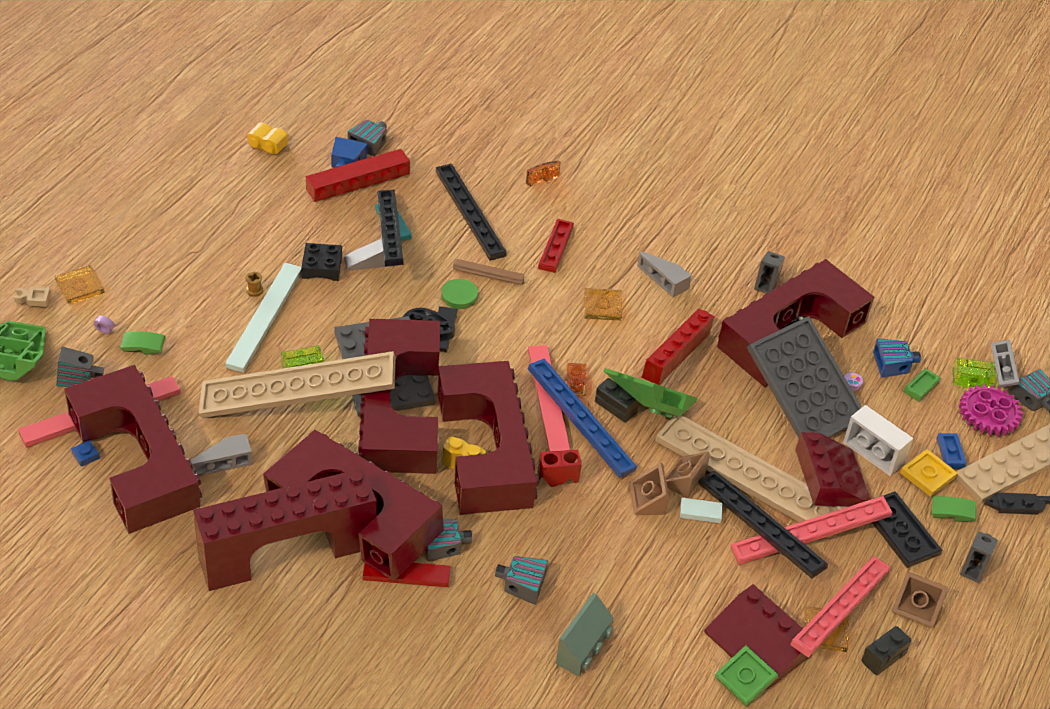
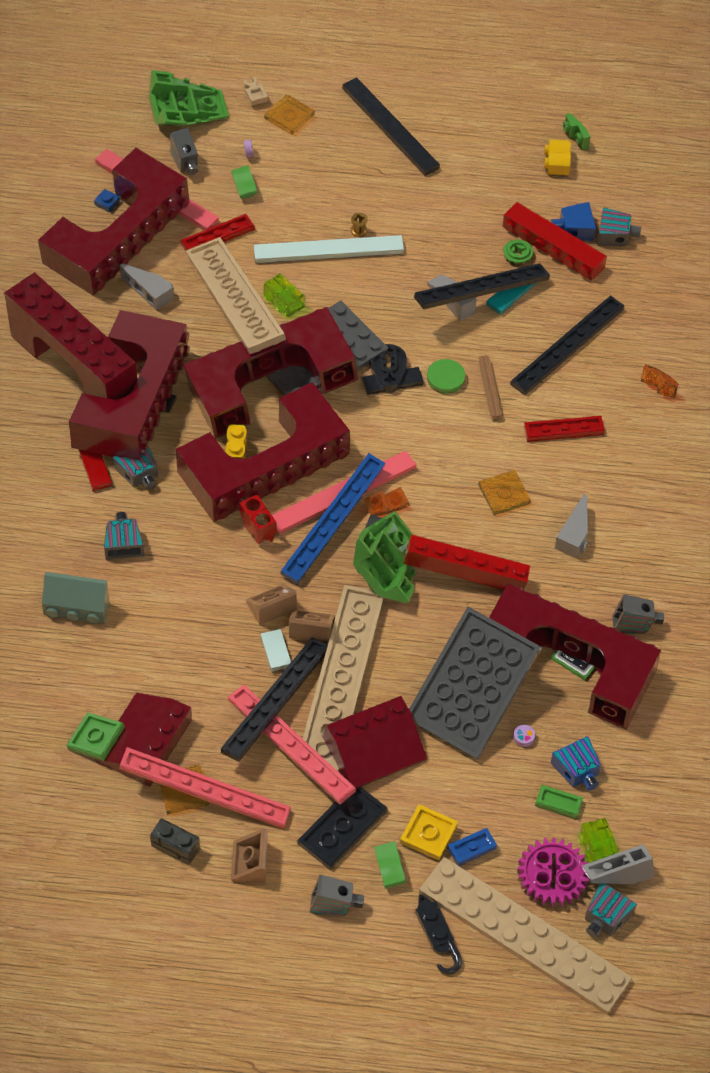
camera: 70 degrees right, 10 degrees up
black brick [301,243,342,281] -> none
white brick [843,405,913,476] -> none
none -> red tile [180,214,255,252]
none -> black tile [342,77,440,176]
none -> bright green gear [503,240,533,265]
none -> bright green slope [563,113,590,151]

